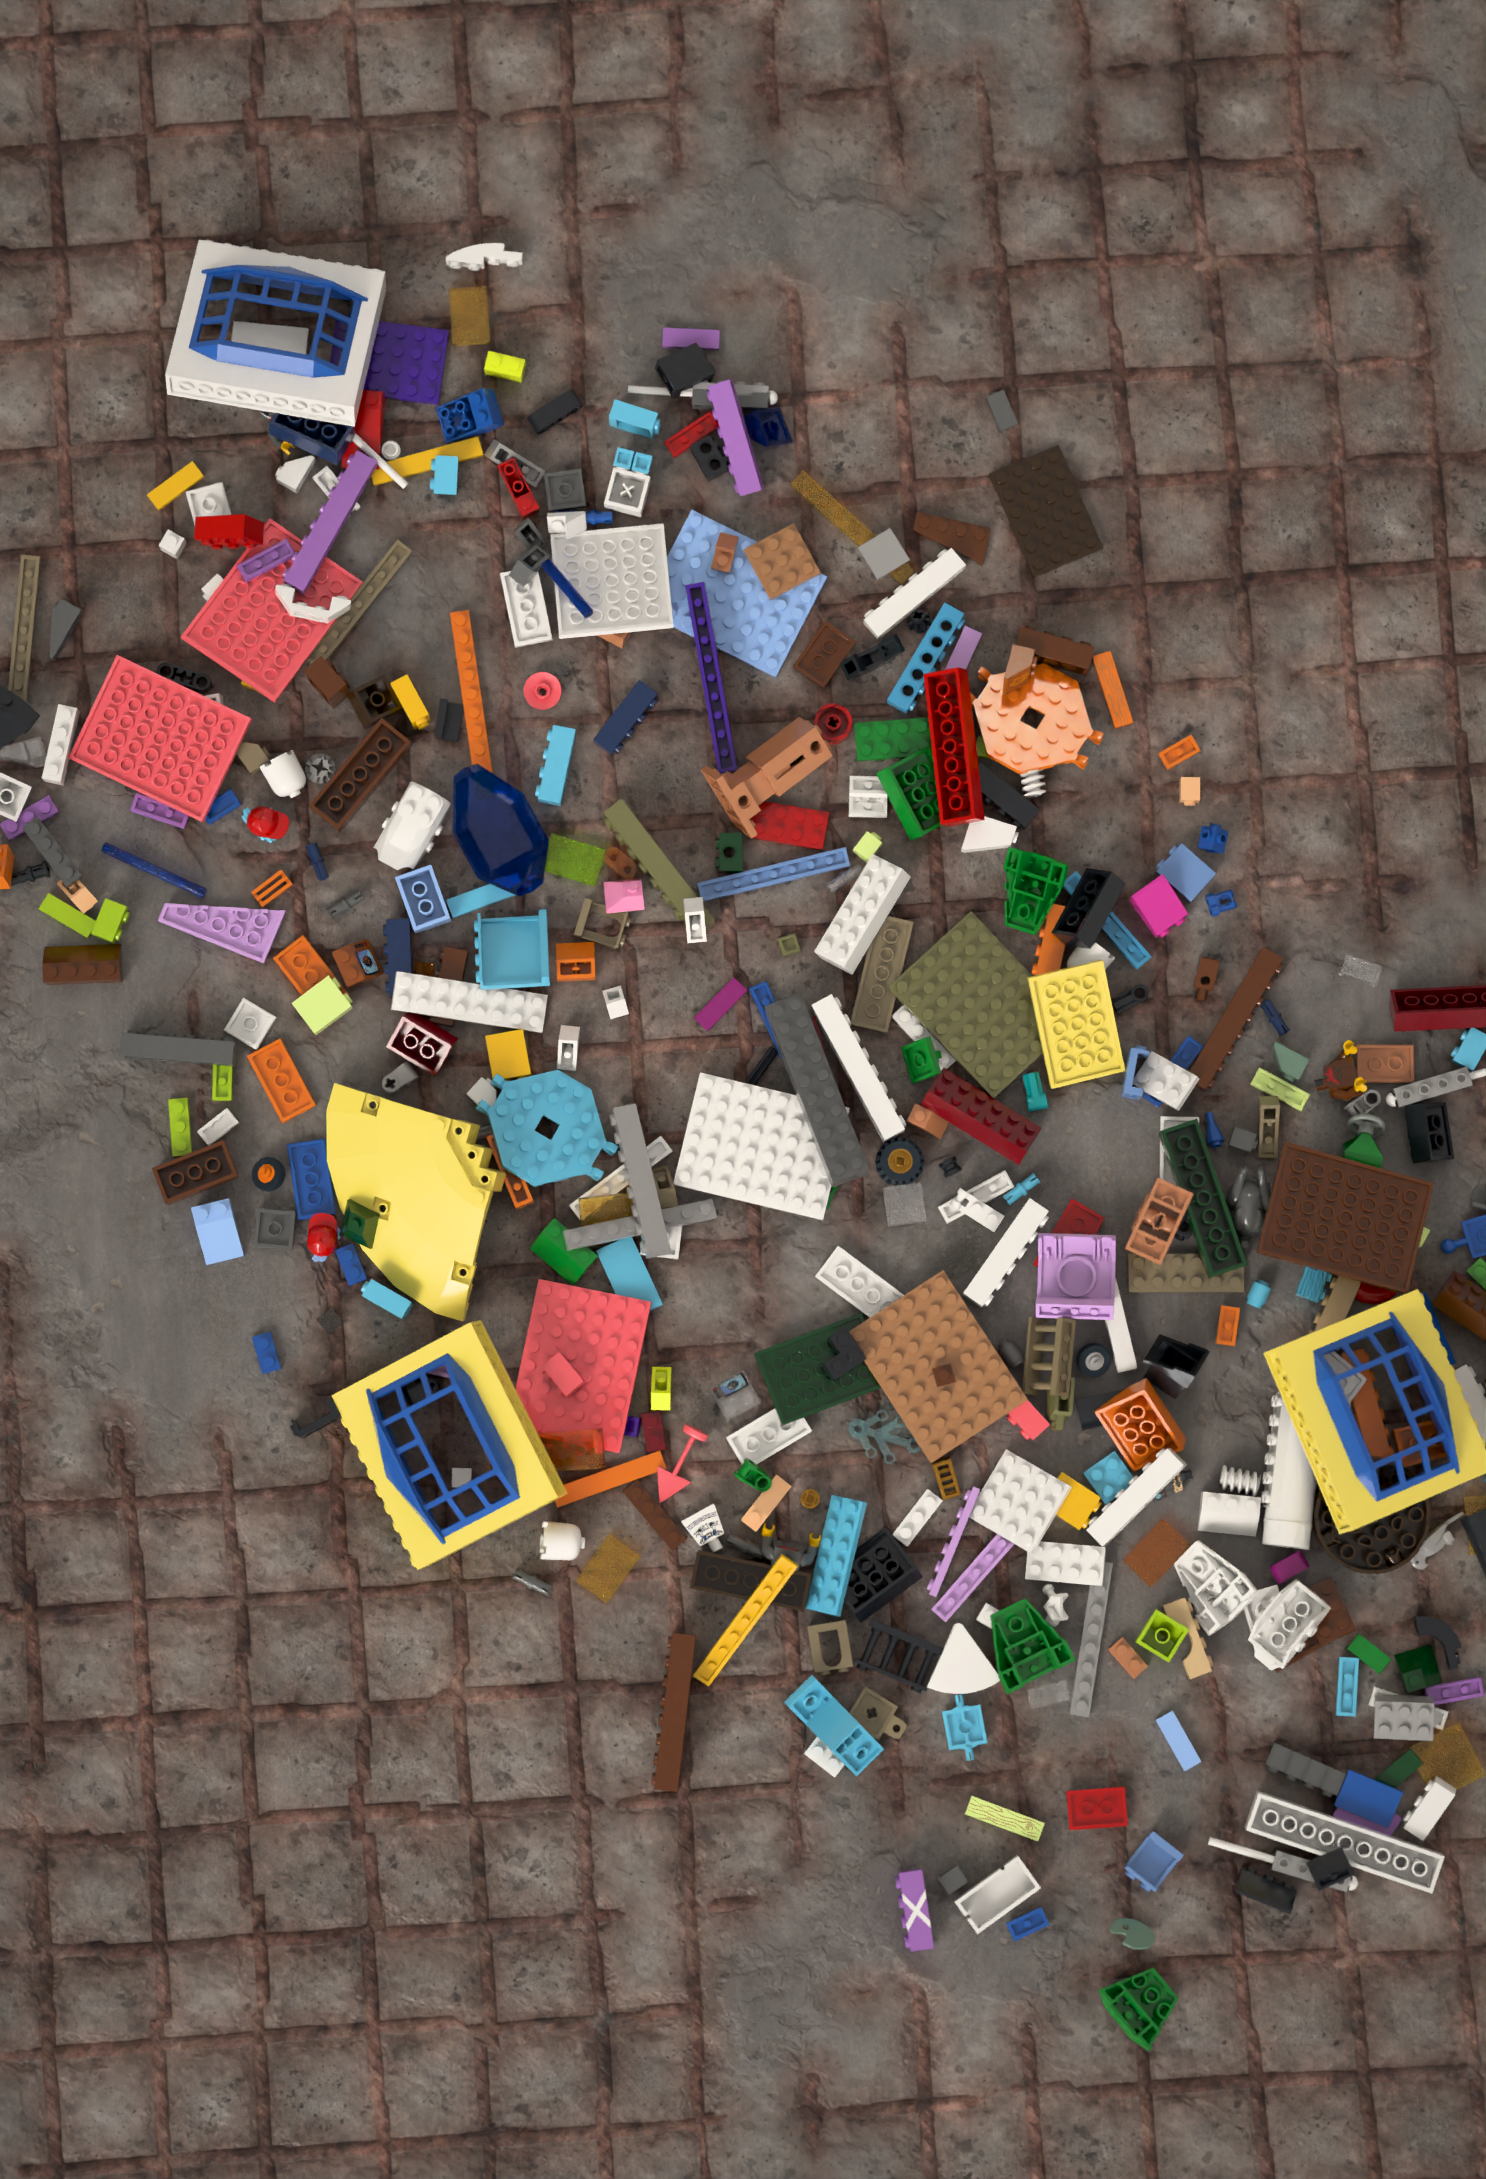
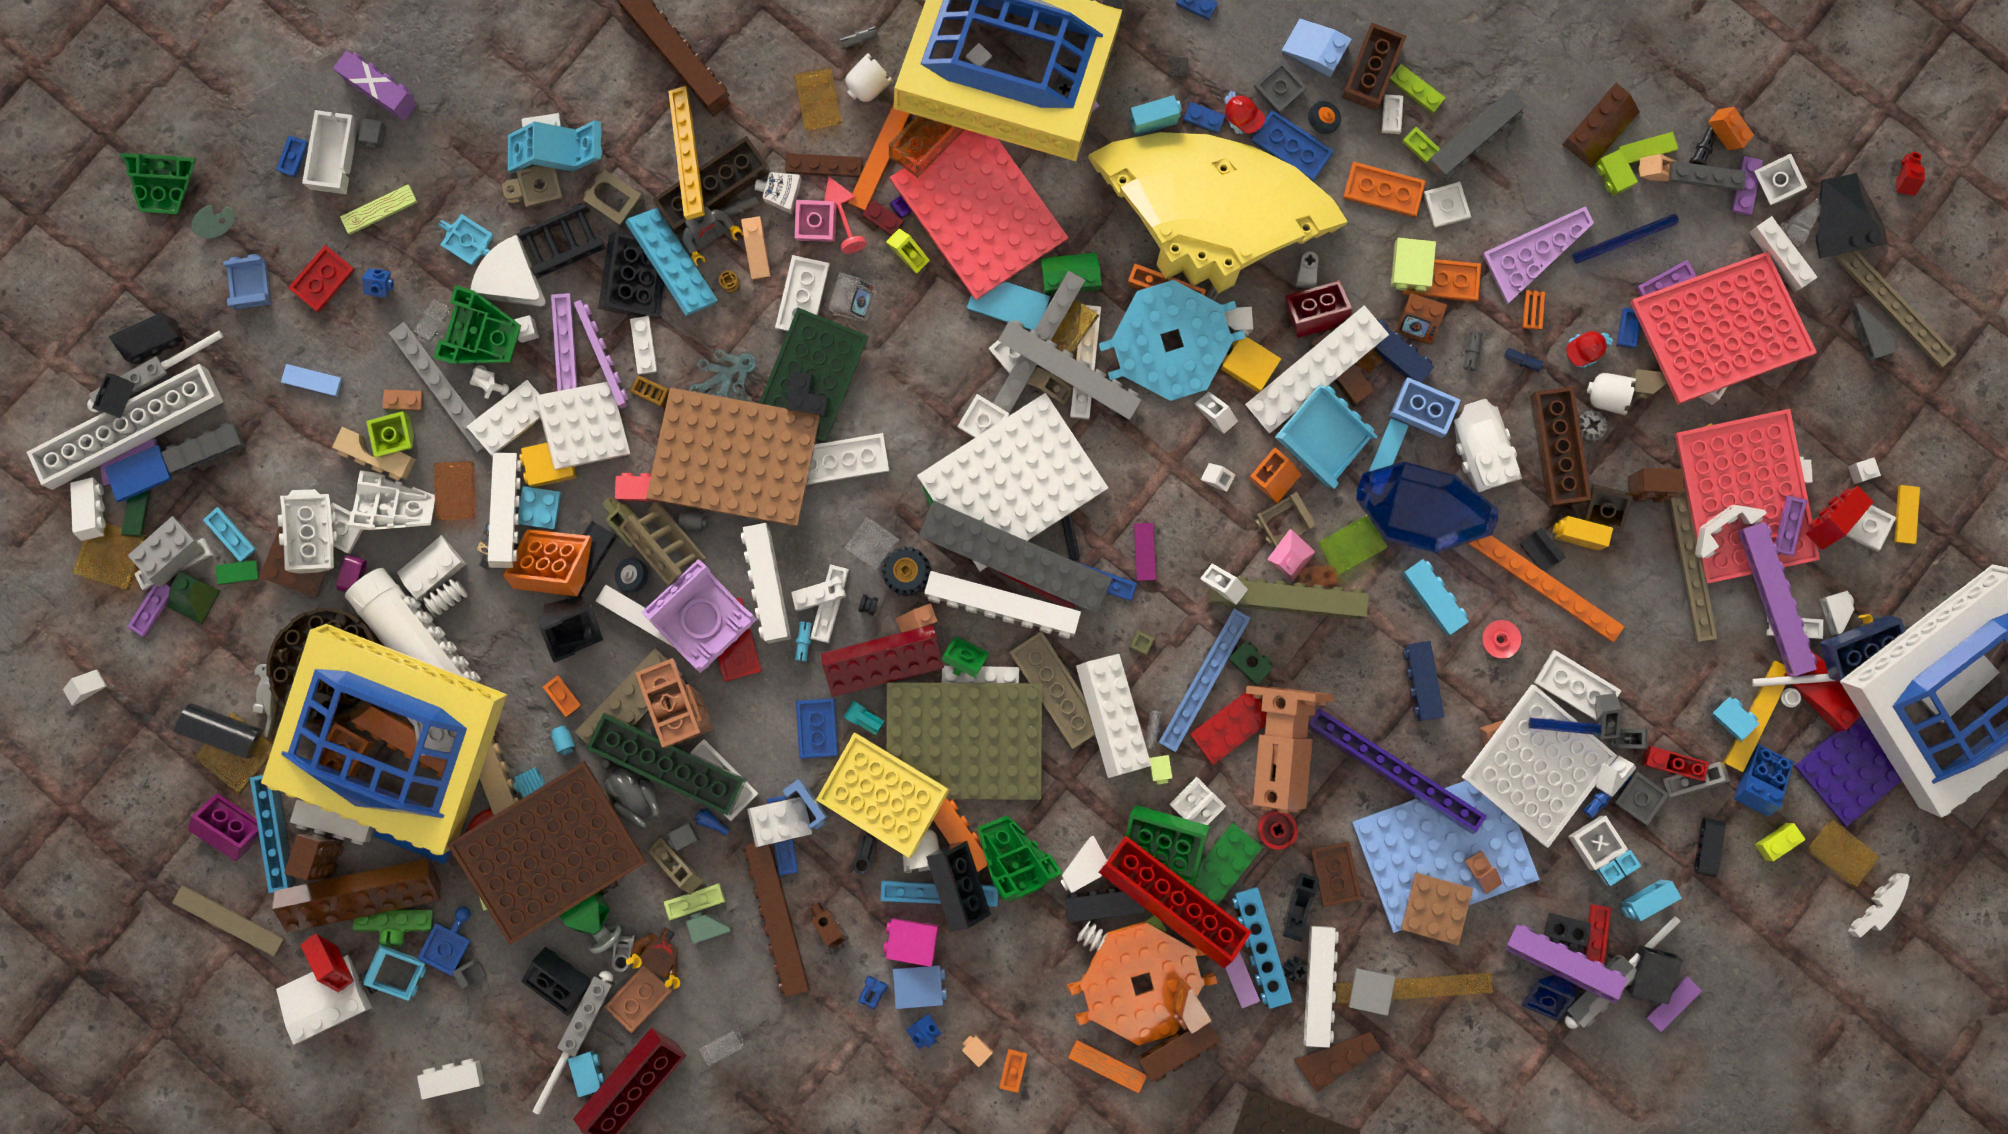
camera: 135 degrees right, 0 degrees up
black beam [157,662,212,693] -> none
dark green slope [340,1199,380,1249] -> none
coral brick [542,1352,586,1397] -> none
green piece [734,1458,772,1492] -> none
reddish brown plate [932,1363,956,1387] -> none
dark blue axle [1261,1000,1290,1036] -> none
black arch [1413,1616,1462,1670] -> none
none -> blue brick [362,268,394,297]
none -> bright pink brick [795,200,837,242]
none -> blue tile [796,698,838,759]
none -> white plate [957,394,1009,438]

